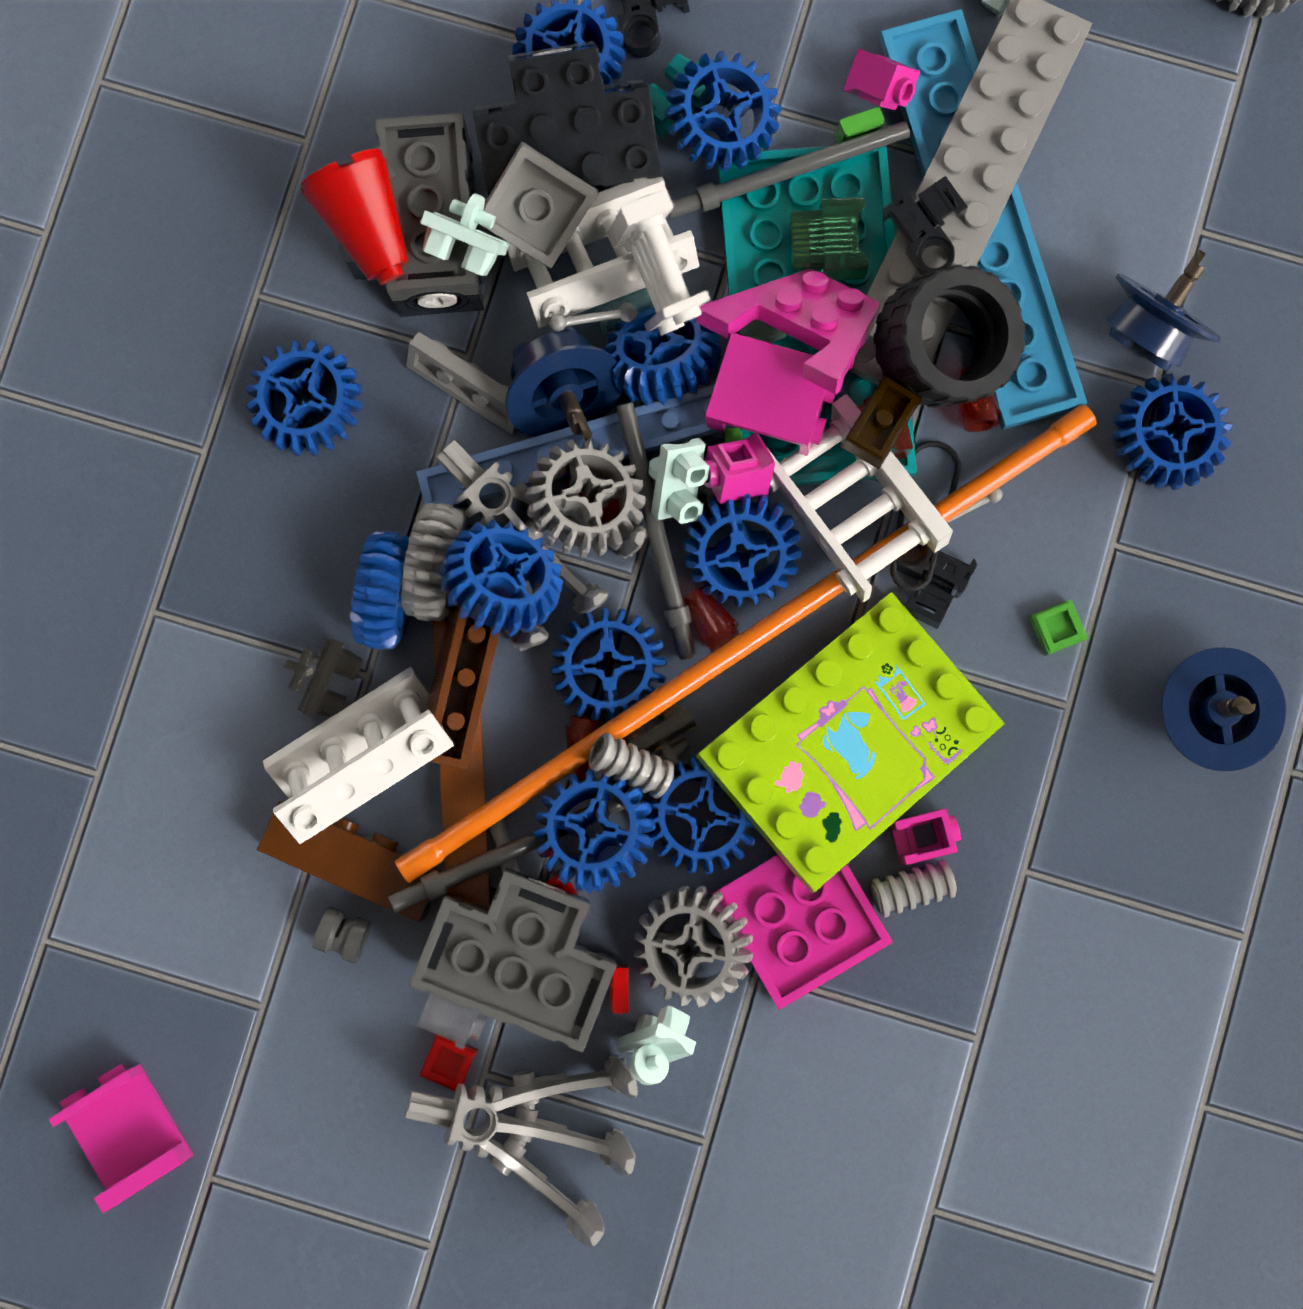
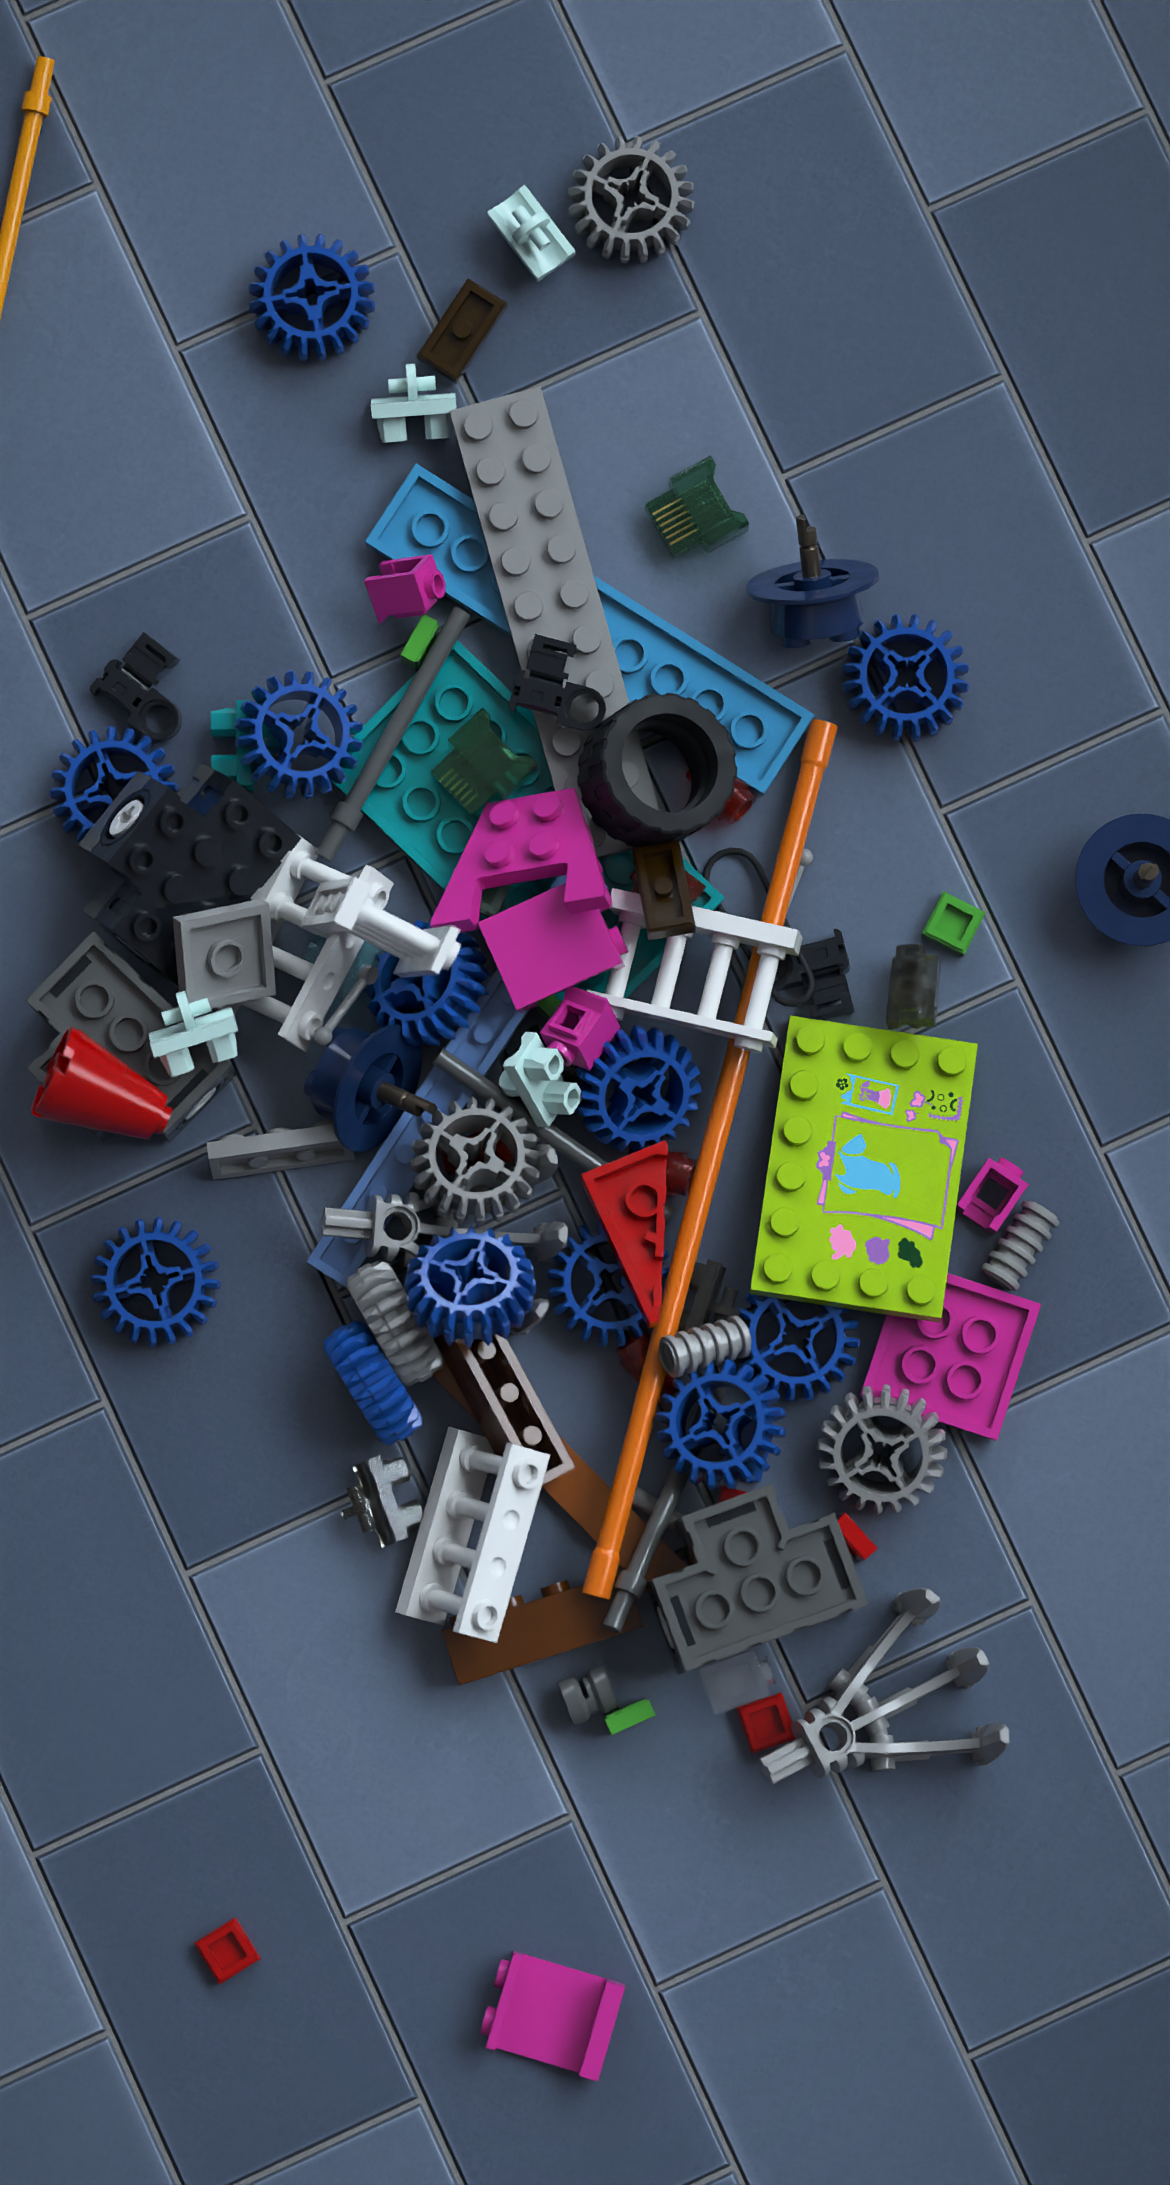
camera: 45 degrees left, 0 degrees up
light aqua hips [616,1006,696,1086] -> none
none -> red wing [580,1140,668,1329]
none -> bright green tile [604,1698,656,1735]
none -> clear green piece [645,456,749,559]
none -> clear smoke hips [886,943,941,1030]

